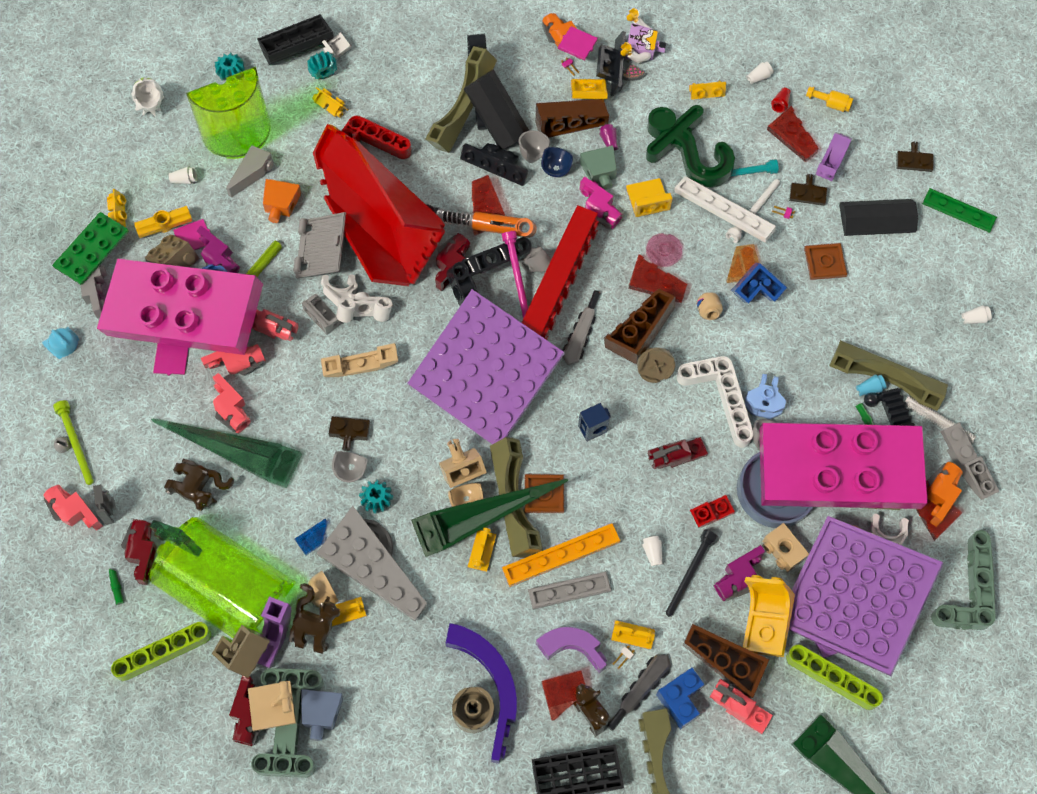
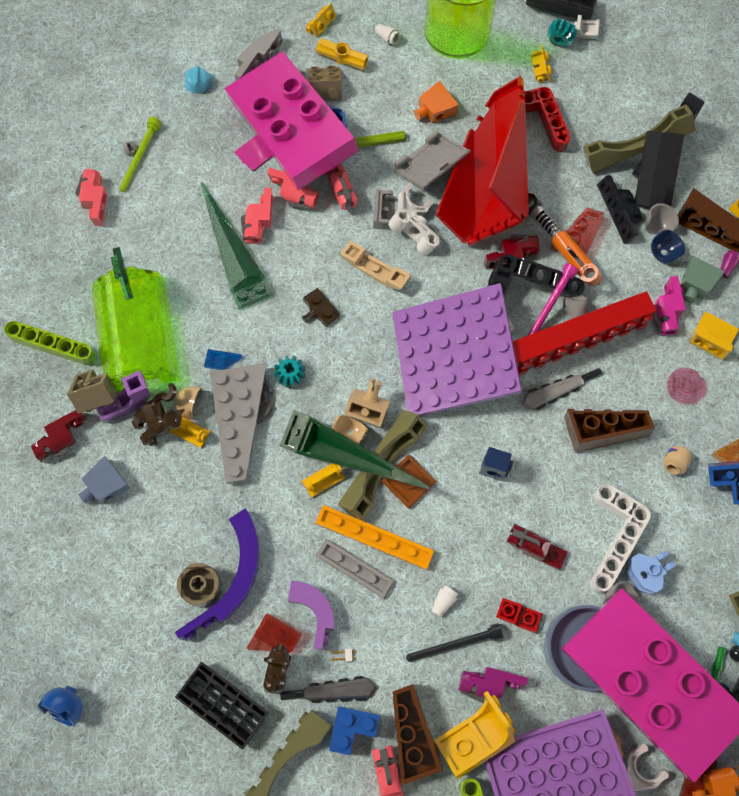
camera: 45 degrees right, 5 degrees up
green bracket [52,212,129,285] -> none
dark grey plate [93,484,116,525] -> none
green piece [109,569,124,605] -> none
dark red plate [121,519,157,585] -> none
dark brown animal [164,458,234,511] -> none
dark pink piece [173,219,210,250] -> none
magenta plate [197,226,240,273] -> none
light grey slope [226,145,274,197] -> none
tan plate [248,681,296,731] -> none
sand green beam [251,668,324,778] -> none
light grey helmet [332,451,368,483] -> none
yellow hinge [611,620,655,650] -> none
clear red wing [628,254,687,303] -> none
dark tan tile [637,347,676,383] -> none
tan brick [762,523,809,573] -> none

